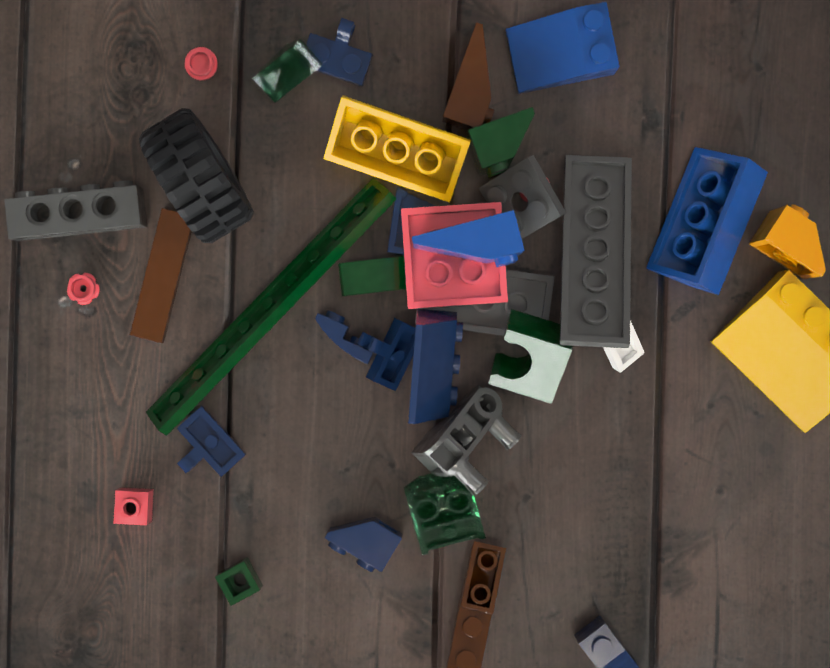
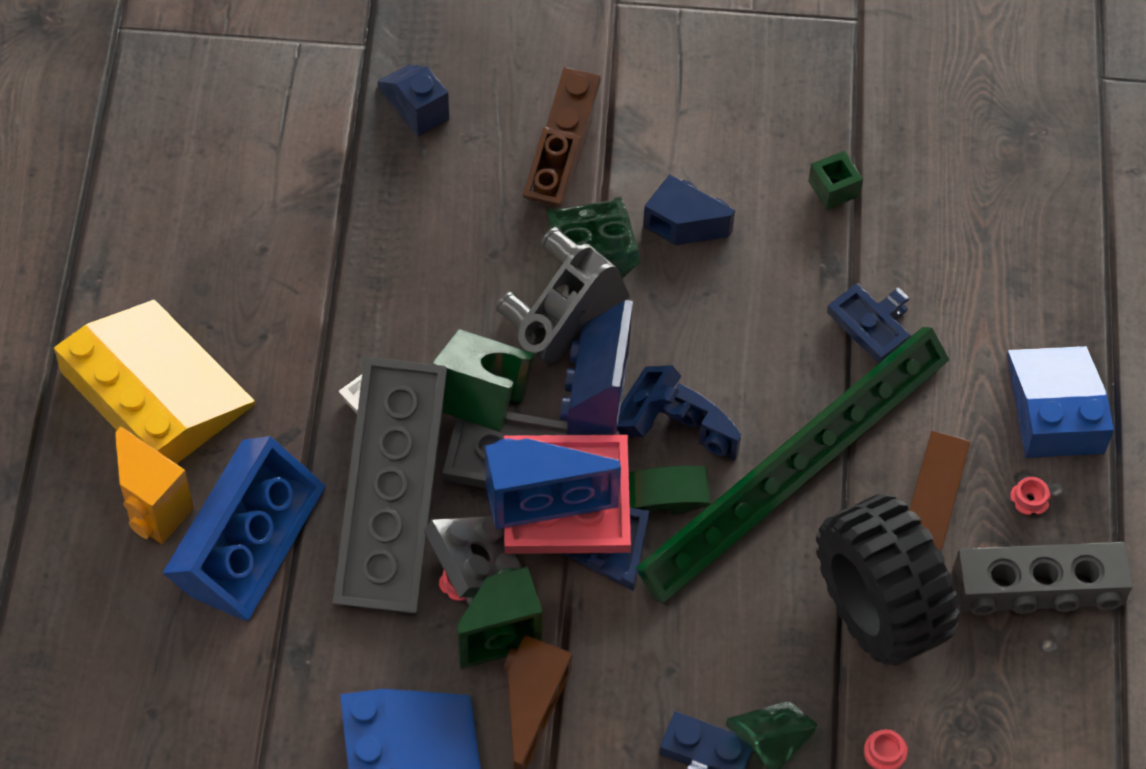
camera: 170 degrees left, 30 degrees down
coral plate [114,488,154,525] -> none
yellow slope [323,95,471,203] -> none
none -> blue slope [1007,346,1114,458]

